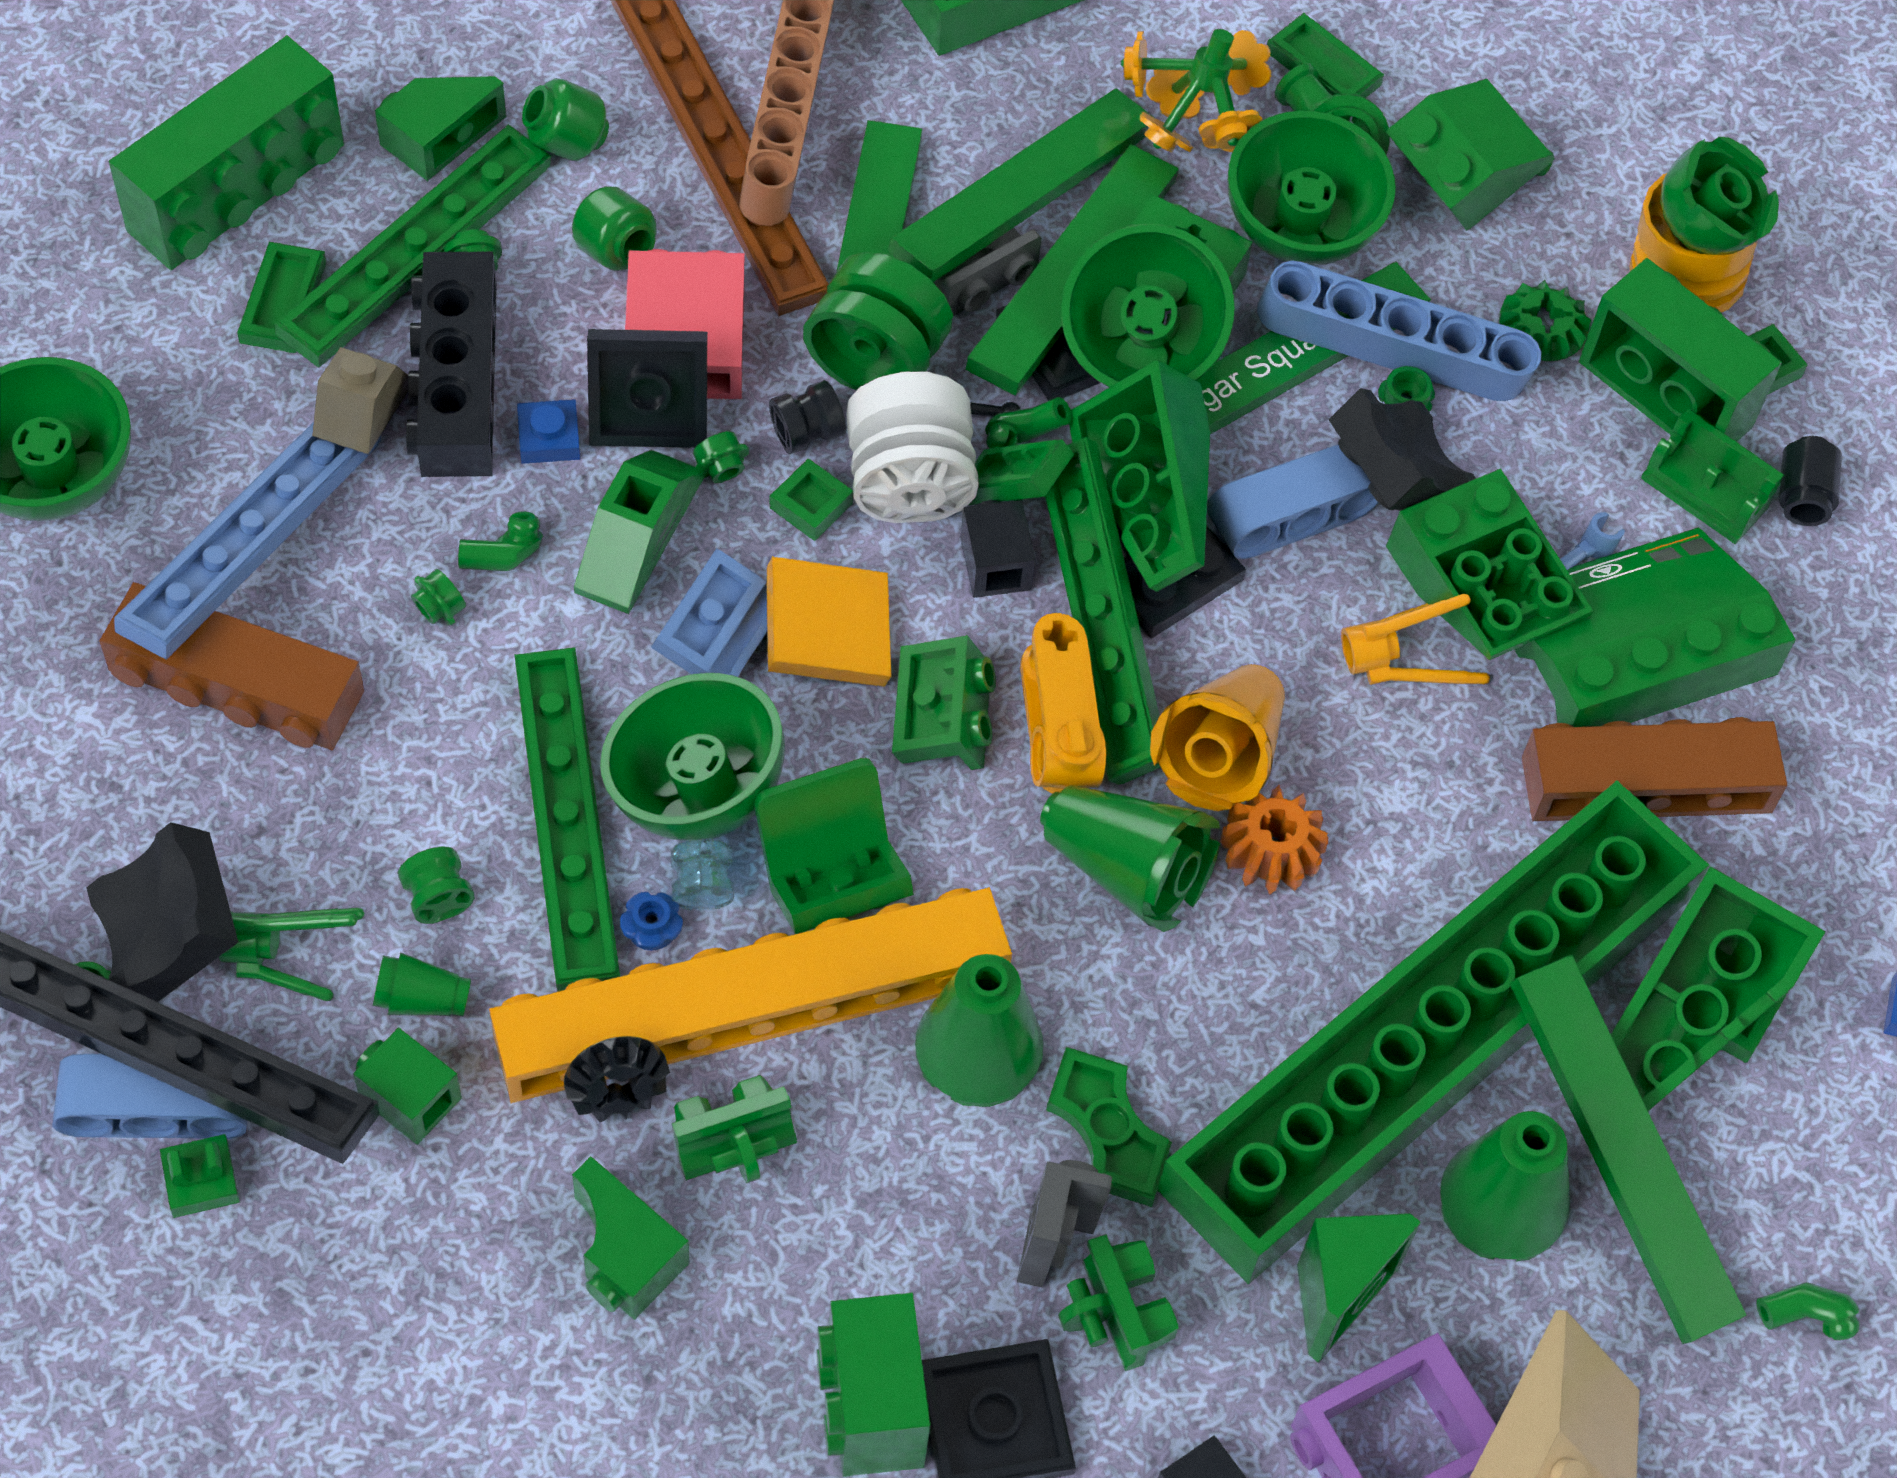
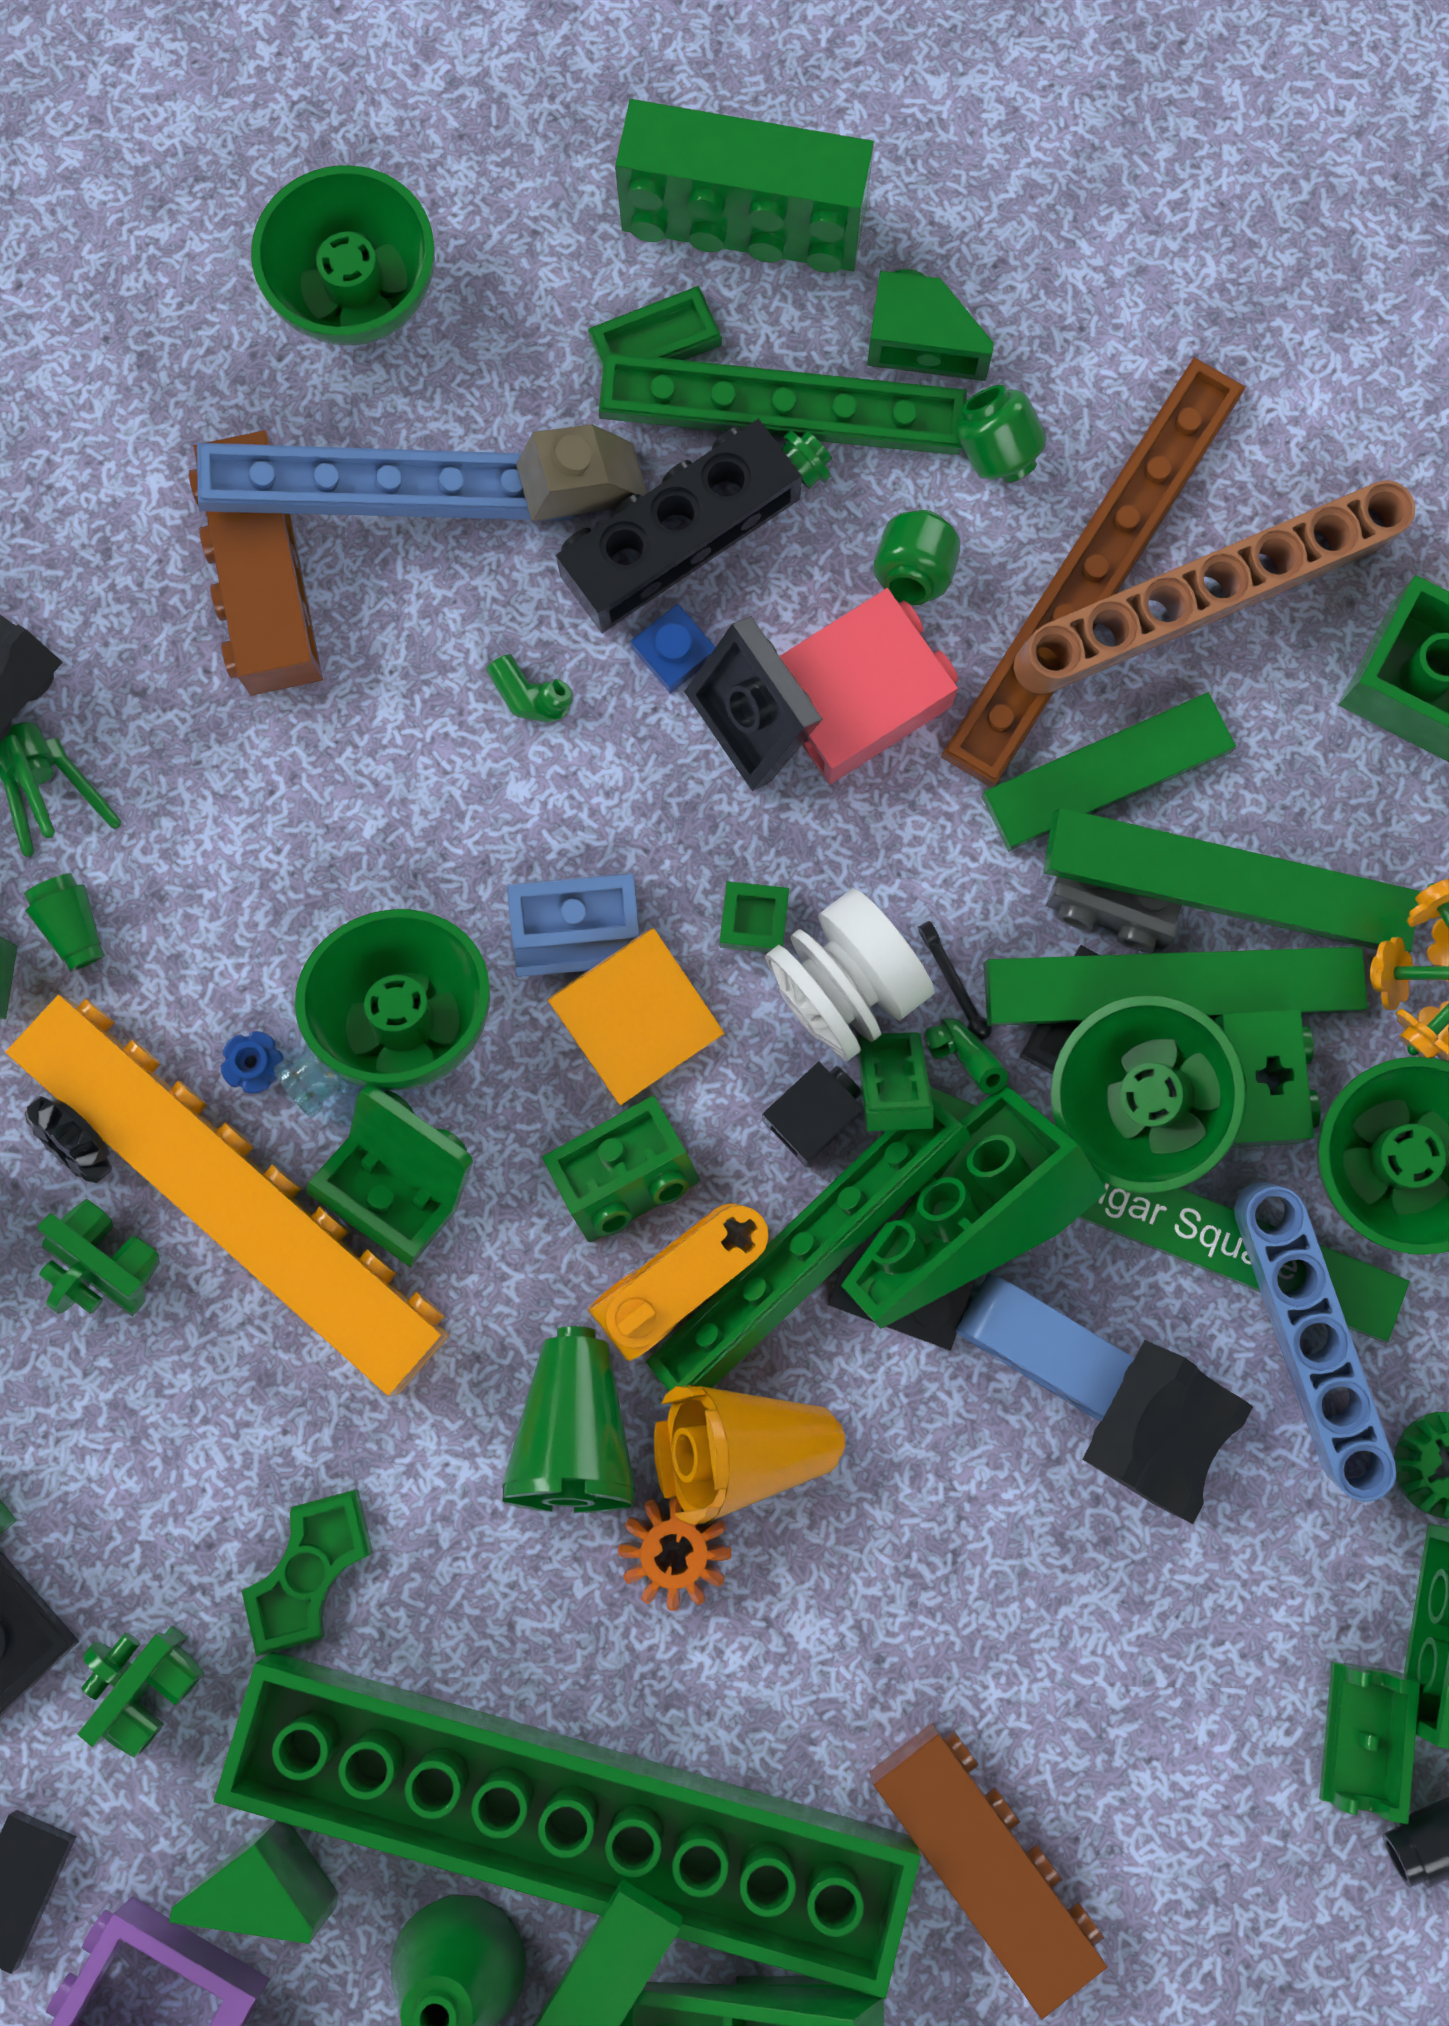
camera: 65 degrees right, 20 degrees up
green wheel [397,846,475,924] -> none
green plate [411,569,466,625] -> none
green tile [514,647,620,992] -> none
green slope [574,450,705,614] -> none
green plate [693,431,749,483] -> none
black wheel [769,380,846,454] -> none
green wheel [803,252,953,391] -> none
green cone [915,954,1043,1107] -> none
dark grey bracket [1017,1160,1112,1287] -> none
light orange plant [1341,594,1490,685] -> none
green plate [1378,366,1435,412] -> none
green slope [1386,468,1593,660] -> none
green piece [1514,527,1796,727] -> none
medium blue hand [1560,512,1625,570] -> none

